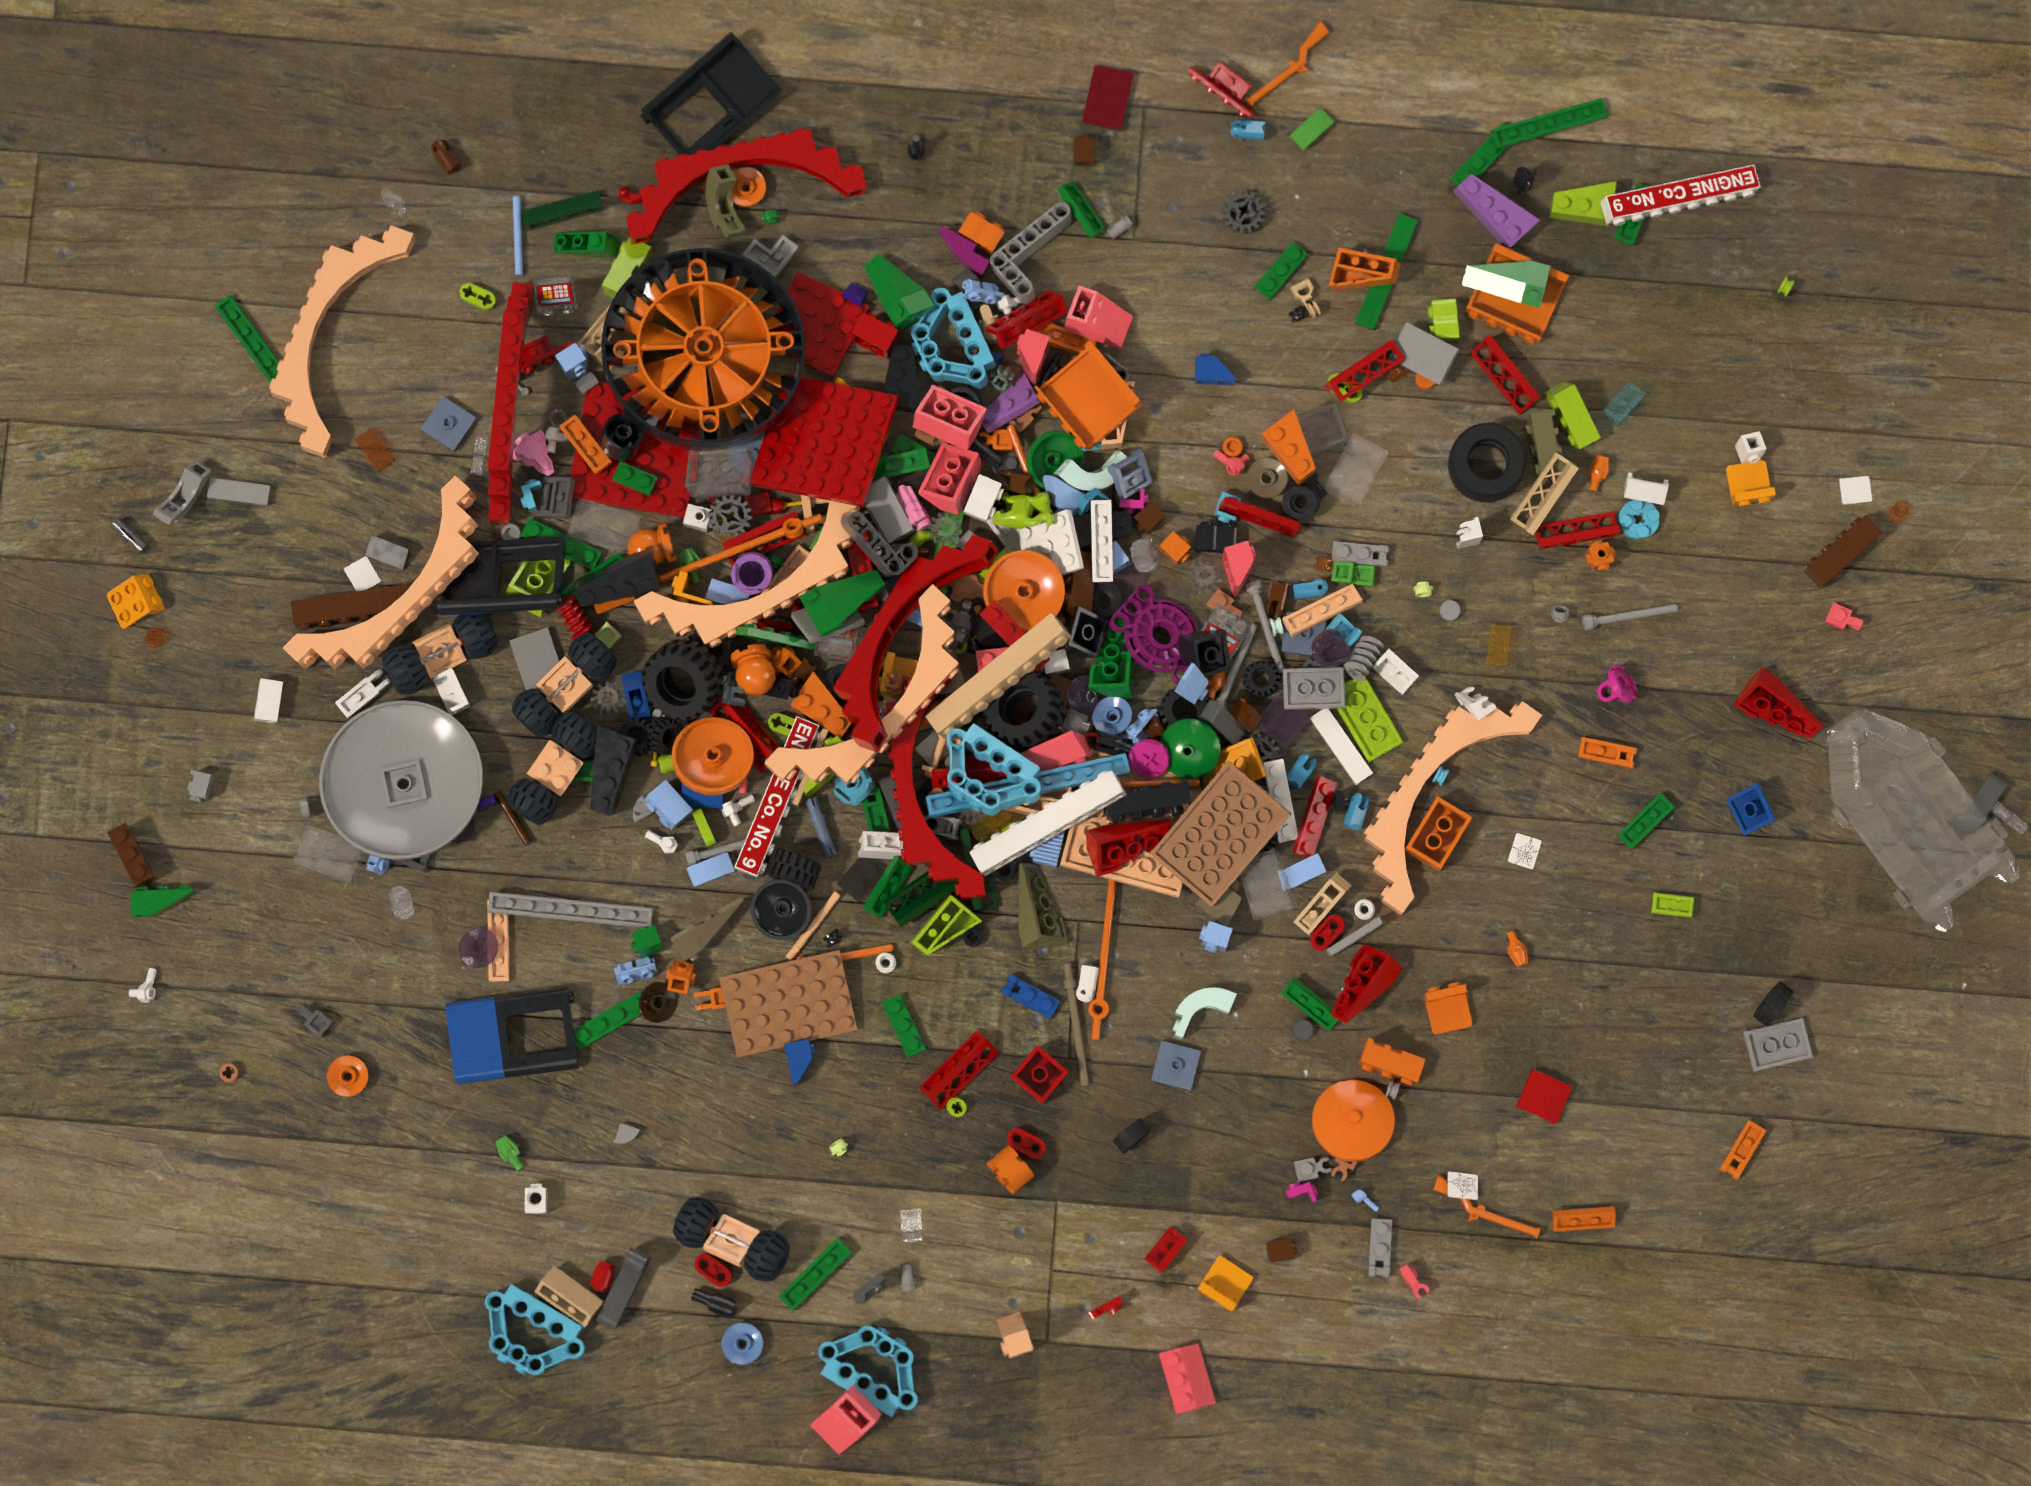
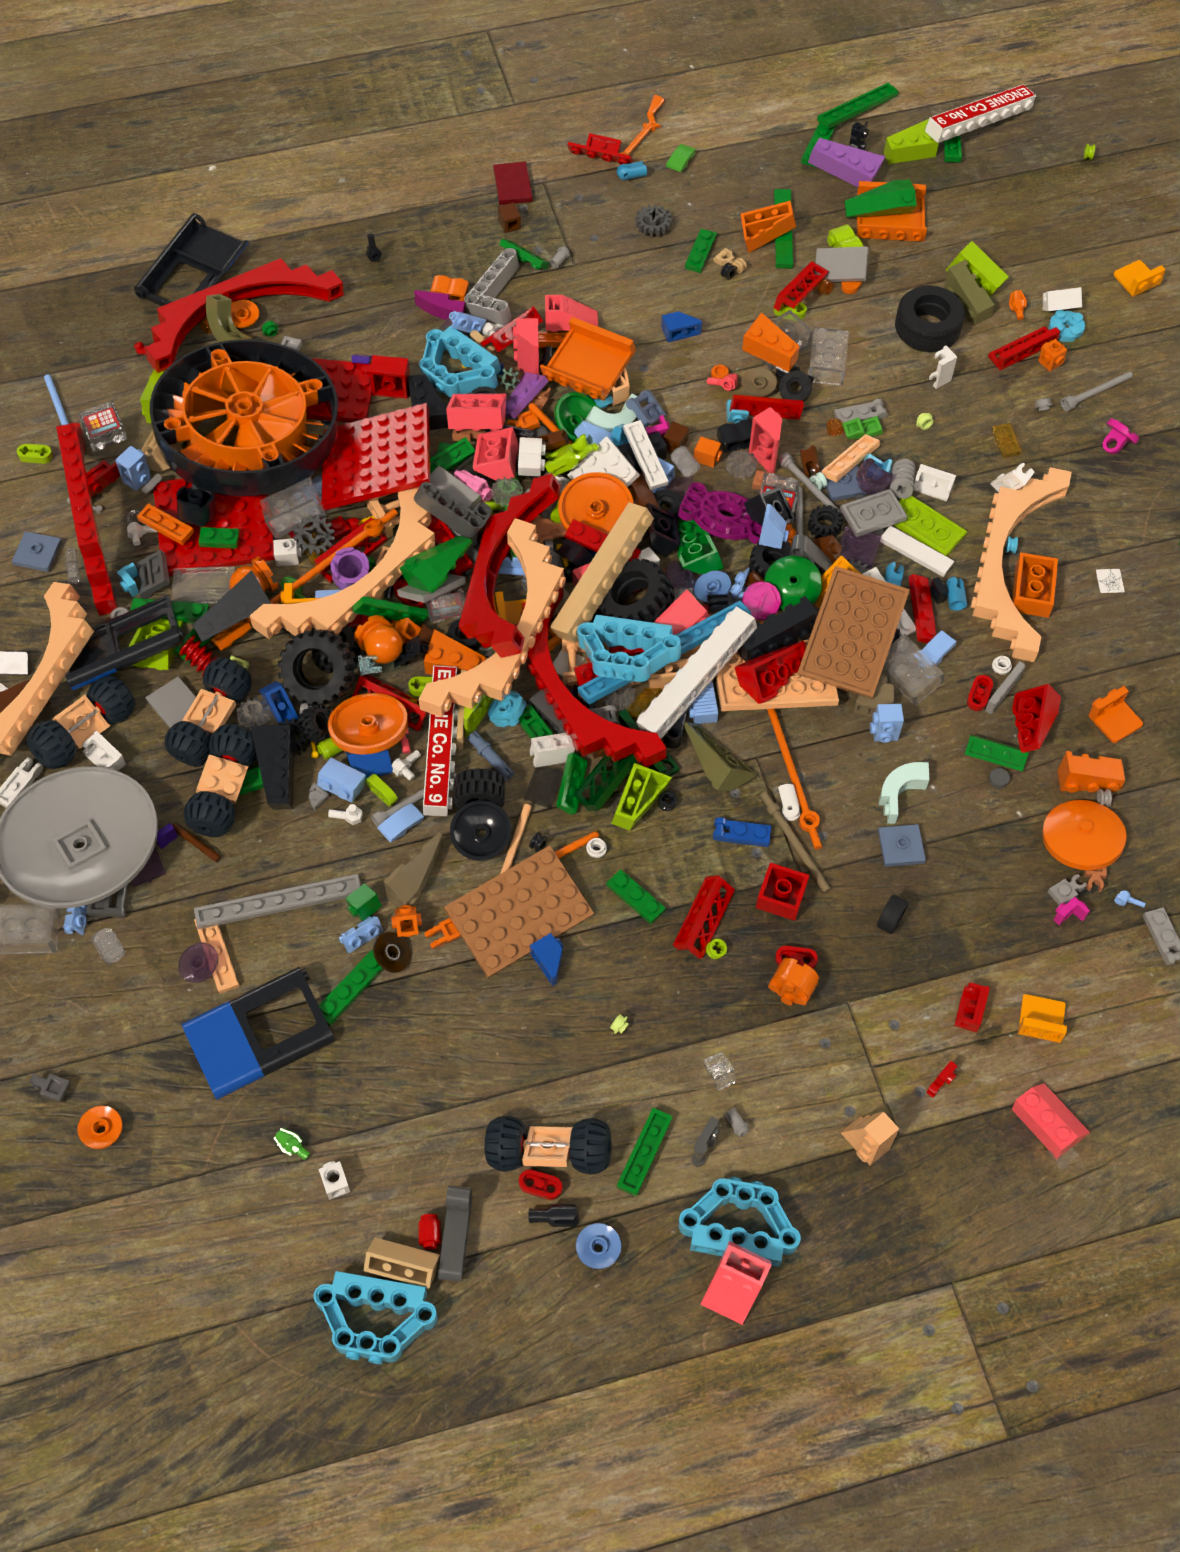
camera: 20 degrees left, 20 degrees down
bright pink rock [513,430,554,477] -> none
dark green fence [521,190,604,231] -> none
green slope [553,232,619,258] -> none
light grey tile [614,1123,640,1144] -> none
green wedge [864,254,936,330] -> none
nougat plate [884,673,912,698] -> none
reddish brown brick [1266,1238,1298,1264] -> none
dark azure piece [1292,578,1328,600] -> none
tan slope [1294,872,1352,935] -> none
light grey tile [1439,600,1460,622] -> none
red fence [1469,335,1540,416] -> none
orange piece [1507,931,1528,967] -> none
tan fence [1510,452,1579,535] -> none
orange plate [1577,737,1637,769] -> none
clear light blue hinge [1600,381,1646,427] -> none
white brick [1735,431,1766,464] -> none

